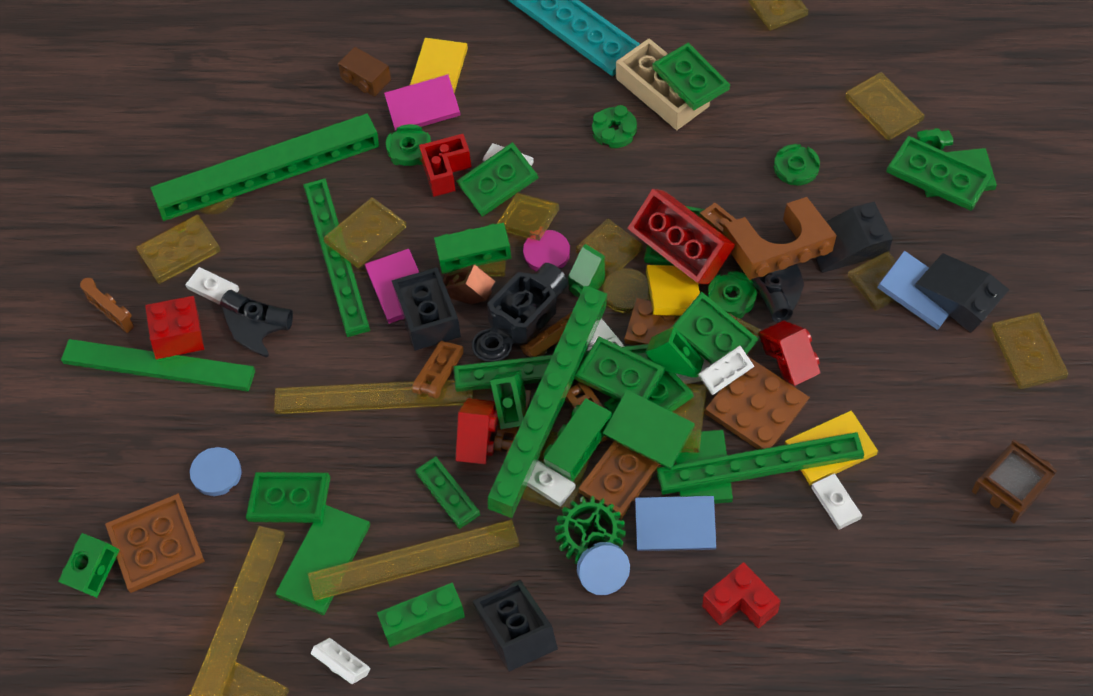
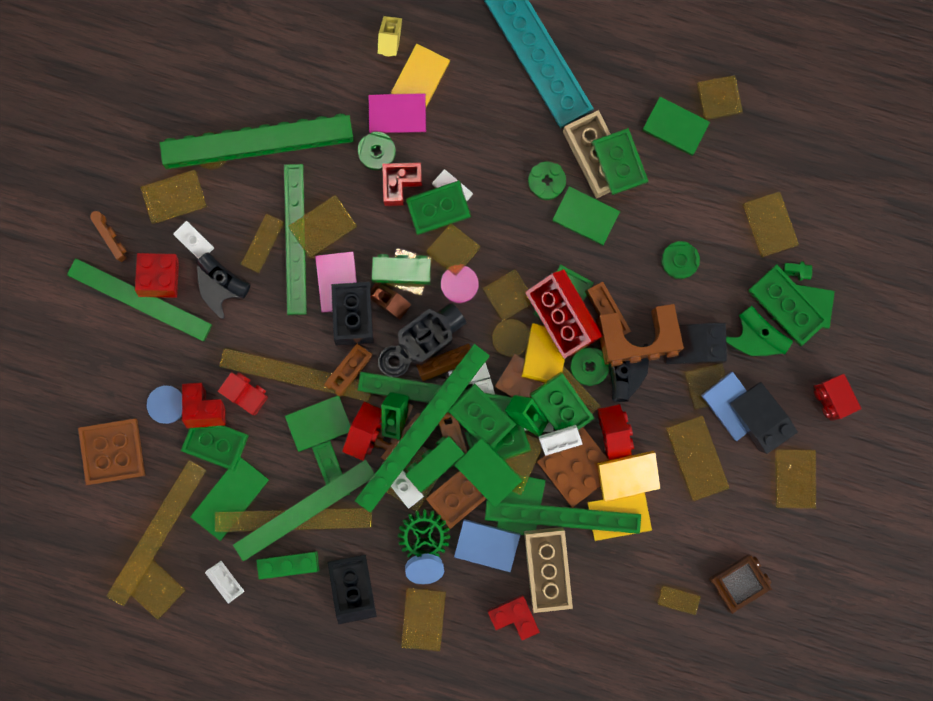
camera: 10 degrees right, 25 degrees up
green brick [58,533,120,598] -> none
reddish brown brick [338,47,391,97] -> none
green slope [568,244,605,298] -> none
white plate [811,473,862,530] -> none
none -> red brick [182,383,226,428]
none -> red brick [218,372,268,416]
none -> green tile [233,460,375,562]
none -> clear yellow tile [241,214,284,273]
none -> green tile [285,396,351,452]
none -> light yellow slope [378,16,402,57]
none -> clear yellow plate [401,588,446,651]
none -> tan brick [524,527,573,613]
none -> green tile [552,186,620,246]
none -> yellow tile [598,451,660,501]
none -> green tile [642,97,710,156]
none -> clear yellow tile [657,585,701,615]
none -> clear yellow tile [666,416,730,501]
none -> green pin [726,306,793,356]
none -> red brick [813,374,862,421]

